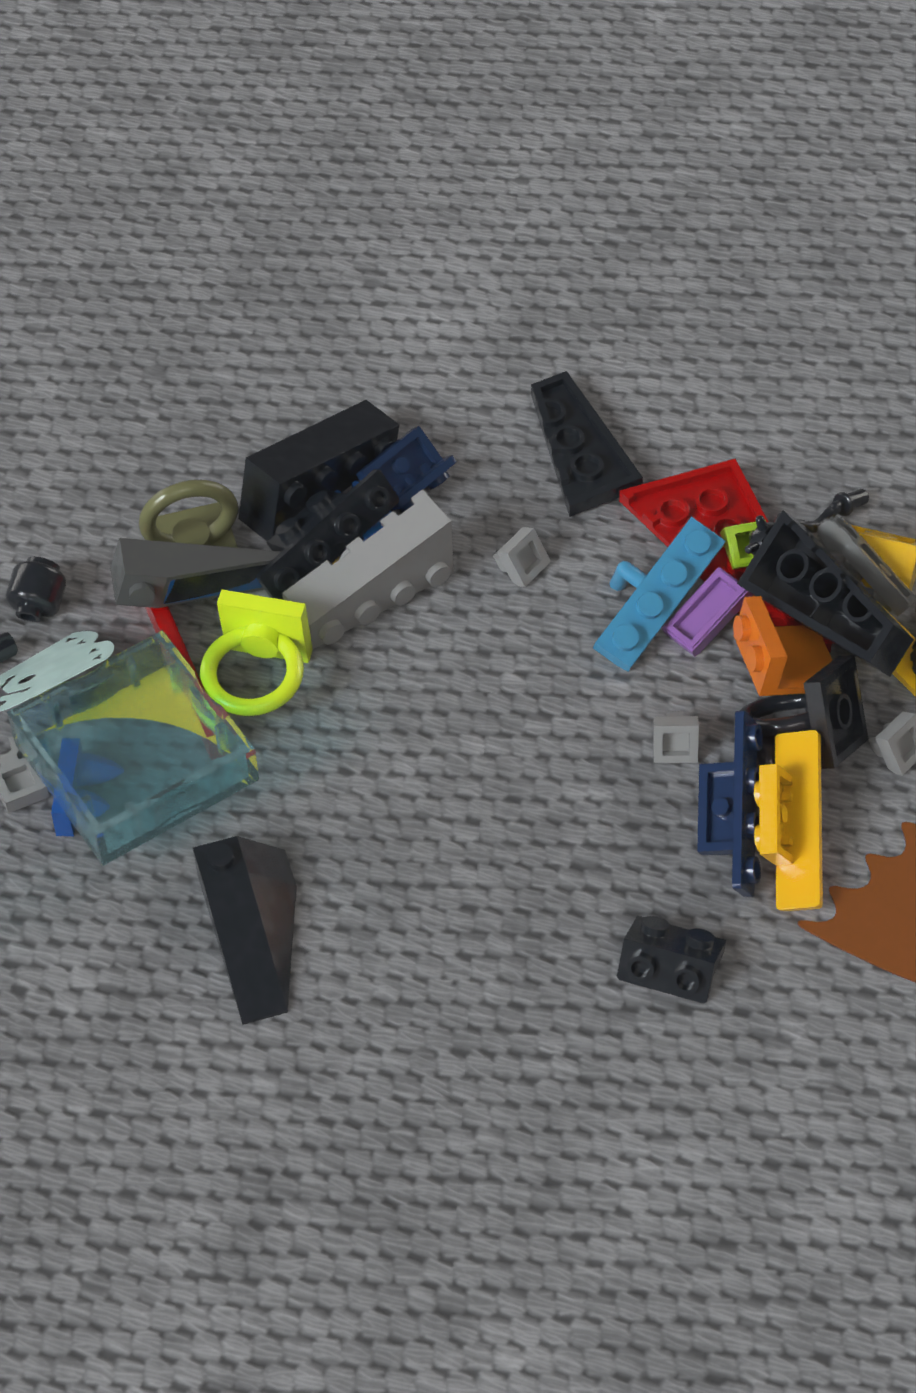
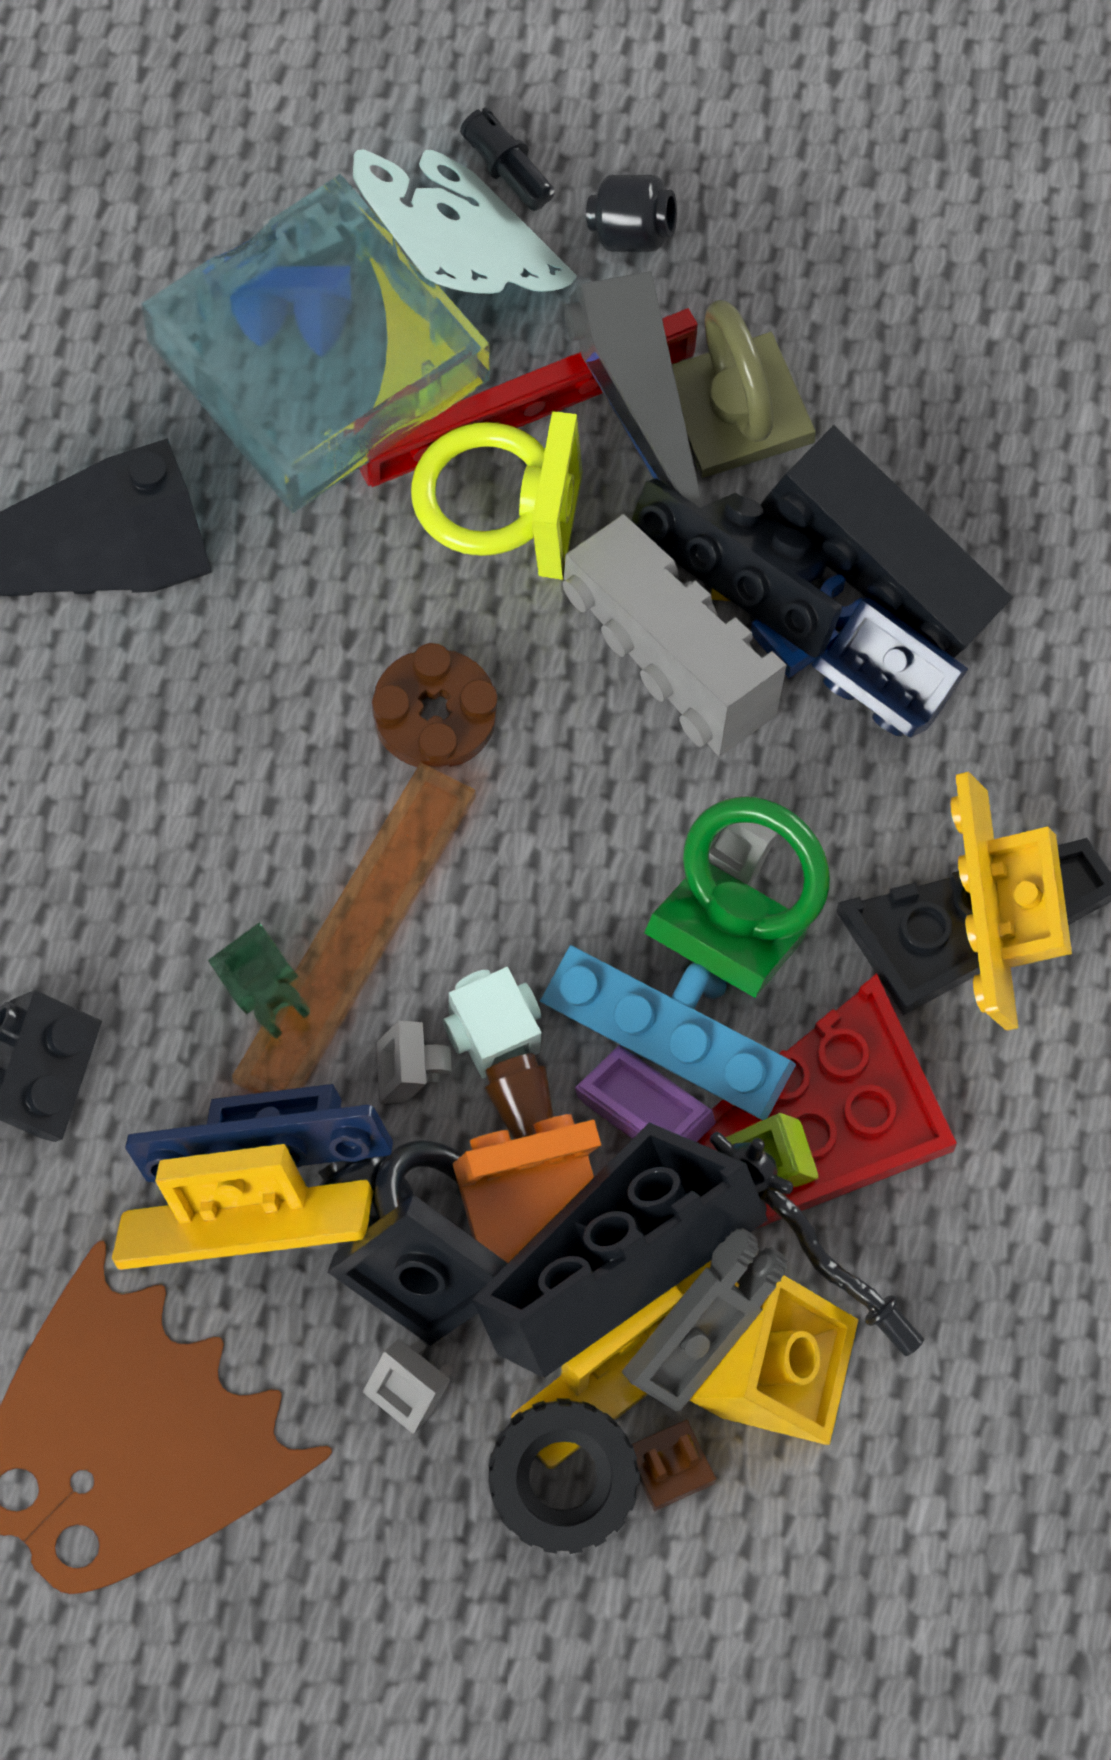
camera: 80 degrees right, 15 degrees up
none -> clear green plate [208,922,310,1038]
none -> clear orange tile [232,762,476,1094]
none -> reddish brown plate [372,643,497,768]
none -> light aqua brick [442,967,541,1079]
none -> reddish brown cone [484,1053,554,1139]
none -> green tile [644,796,830,998]
none -> yellow bracket [950,771,1072,1031]

